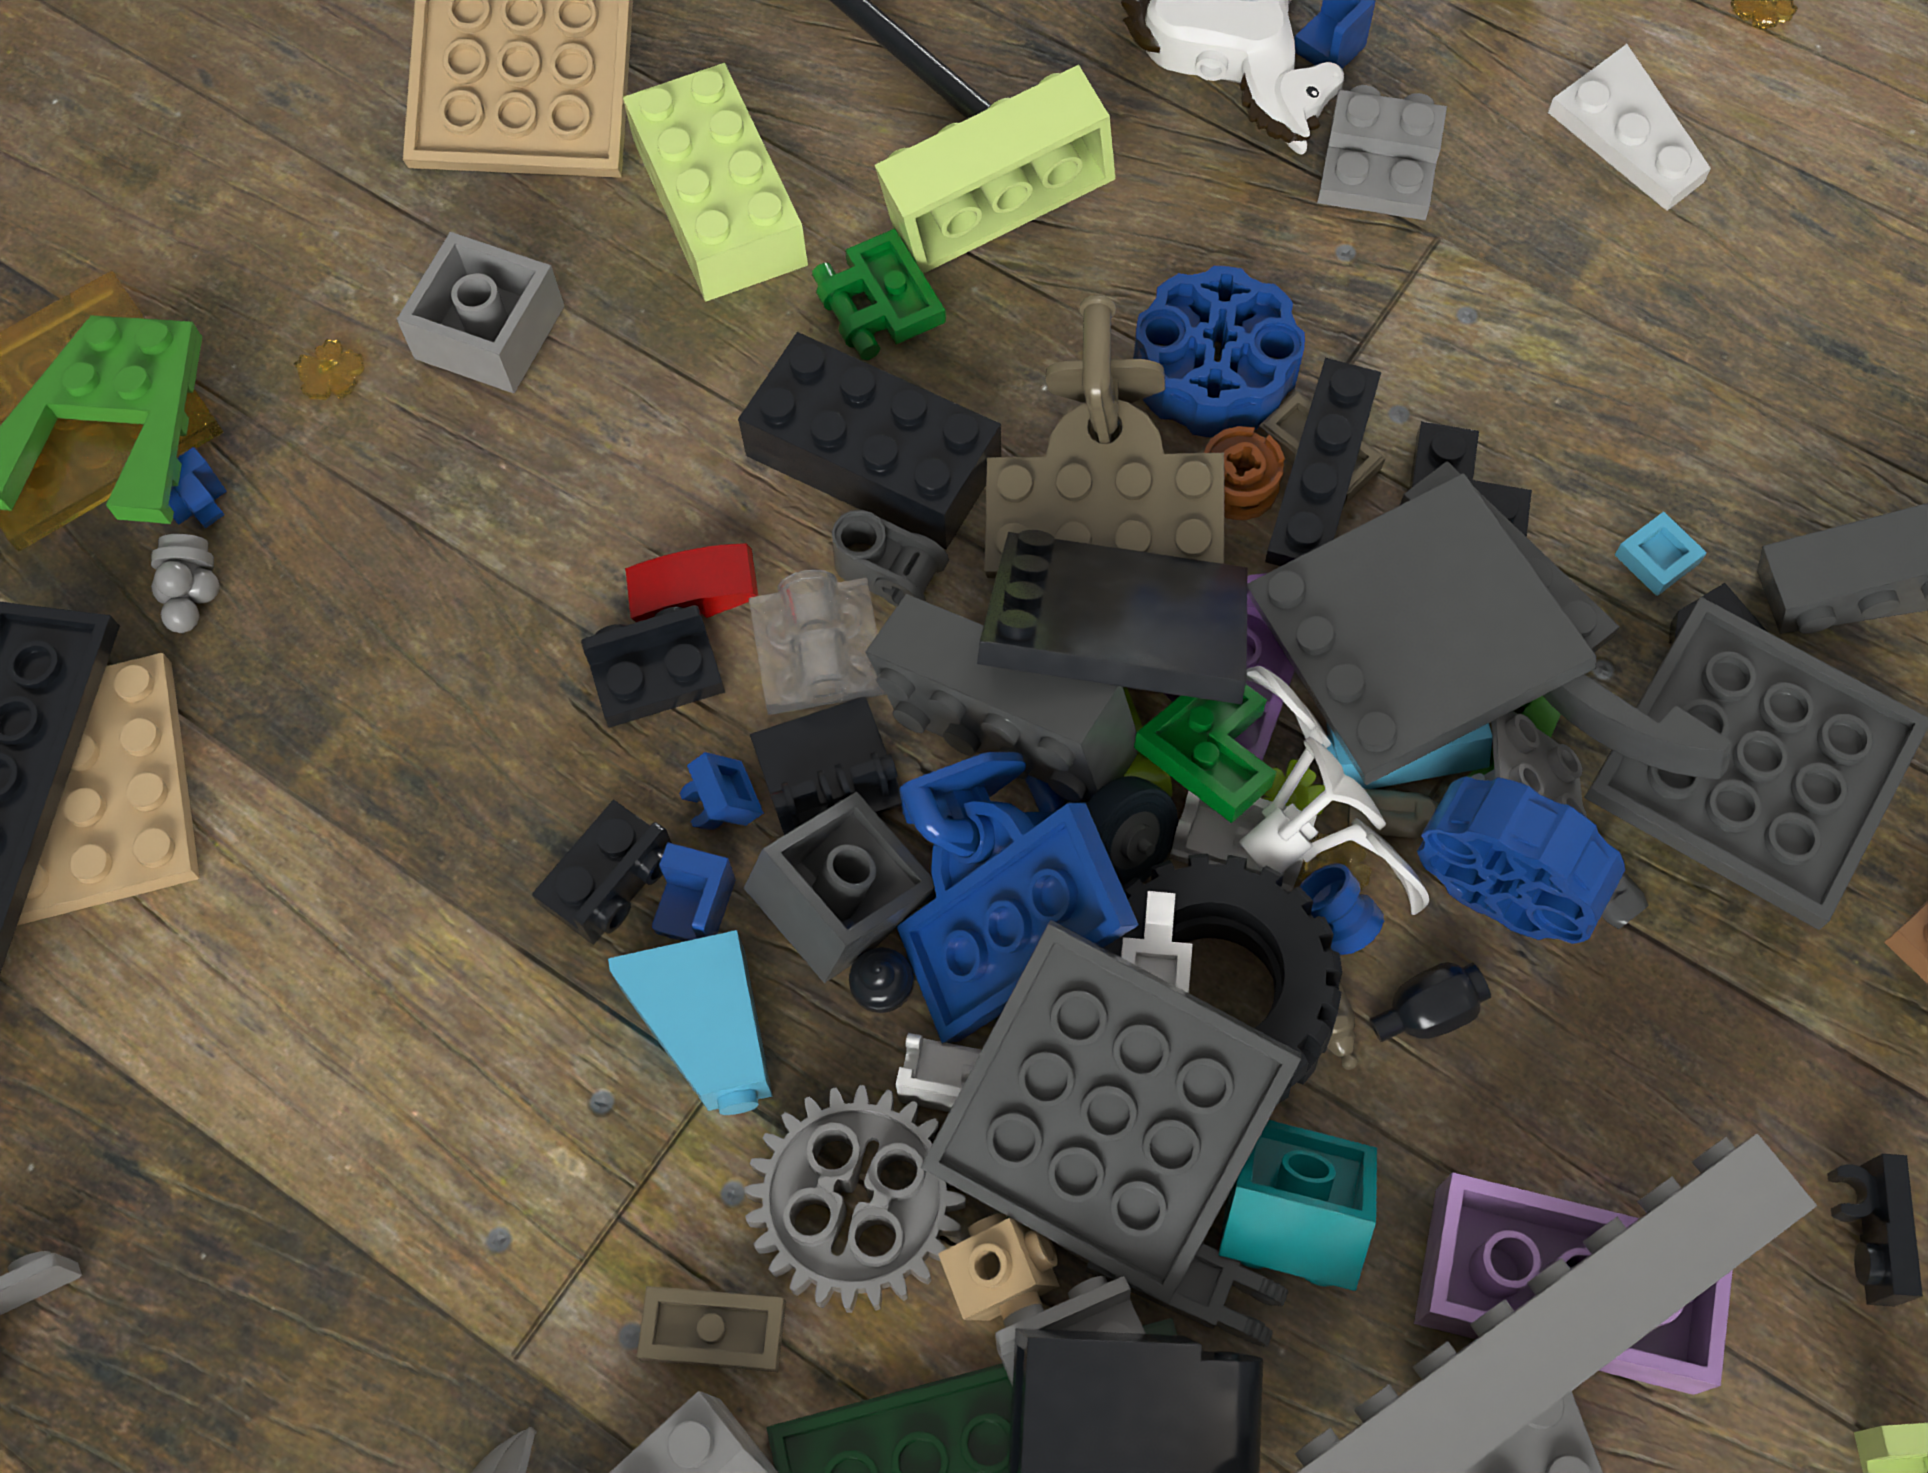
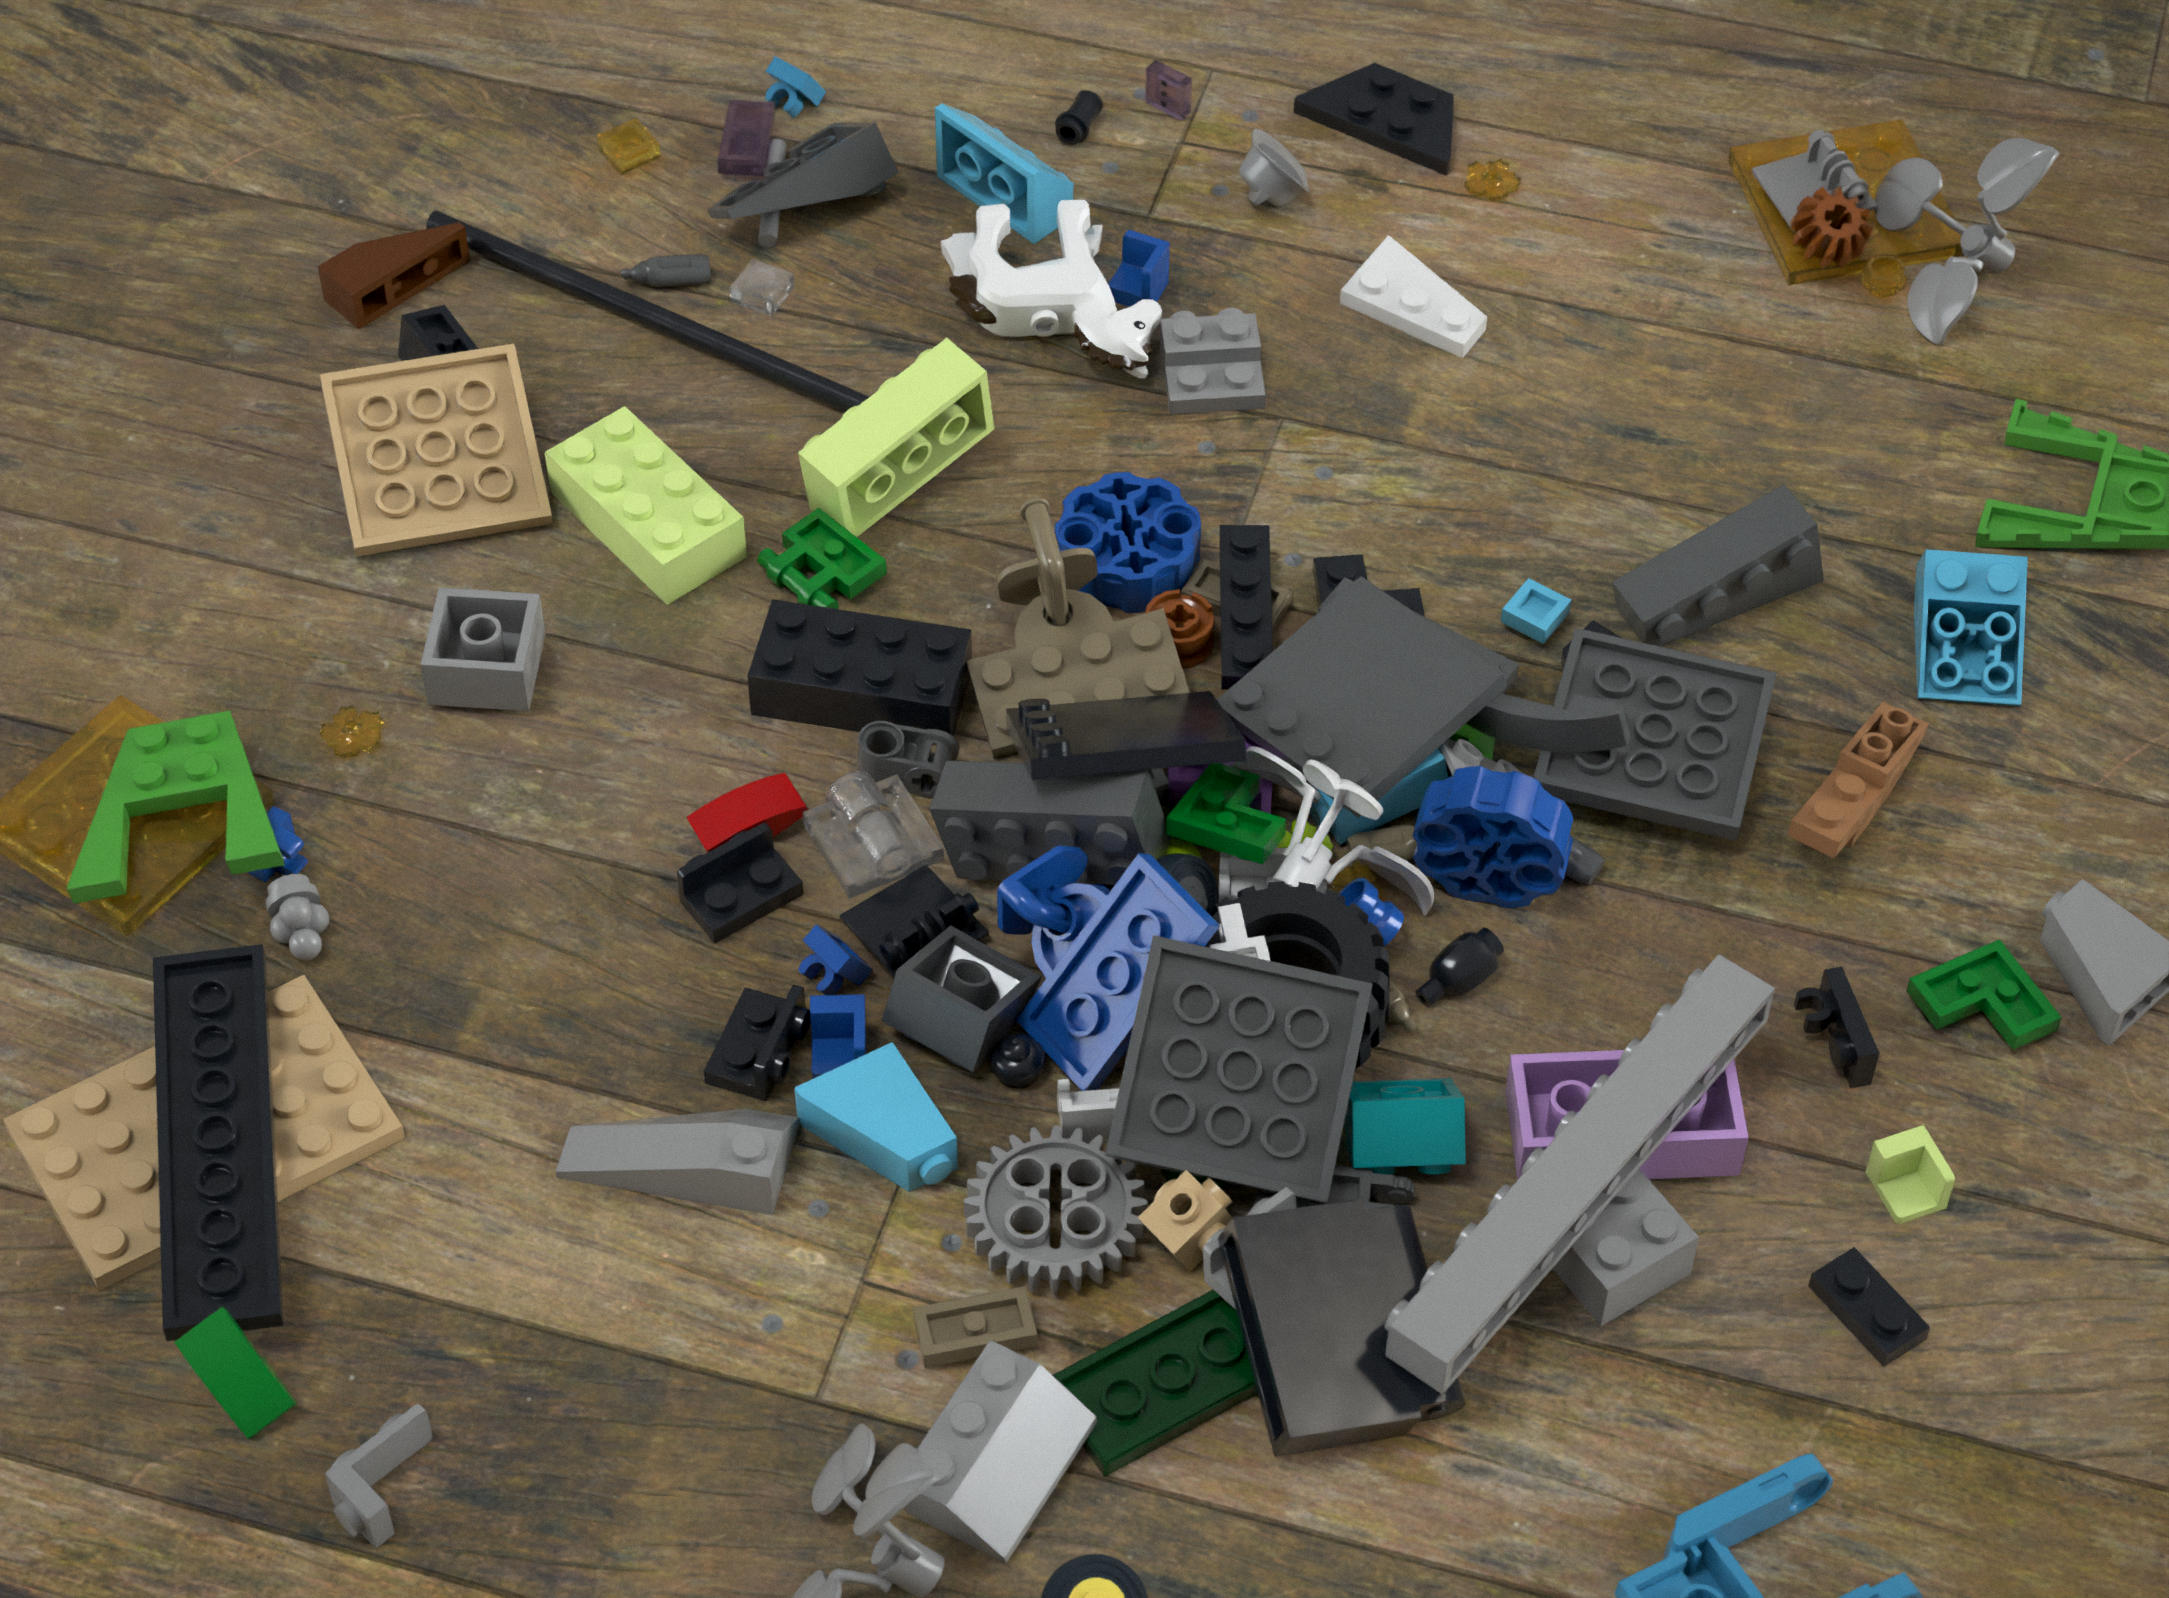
camera: 20 degrees left, 15 degrees down
none -> light grey wedge [556,1109,800,1215]

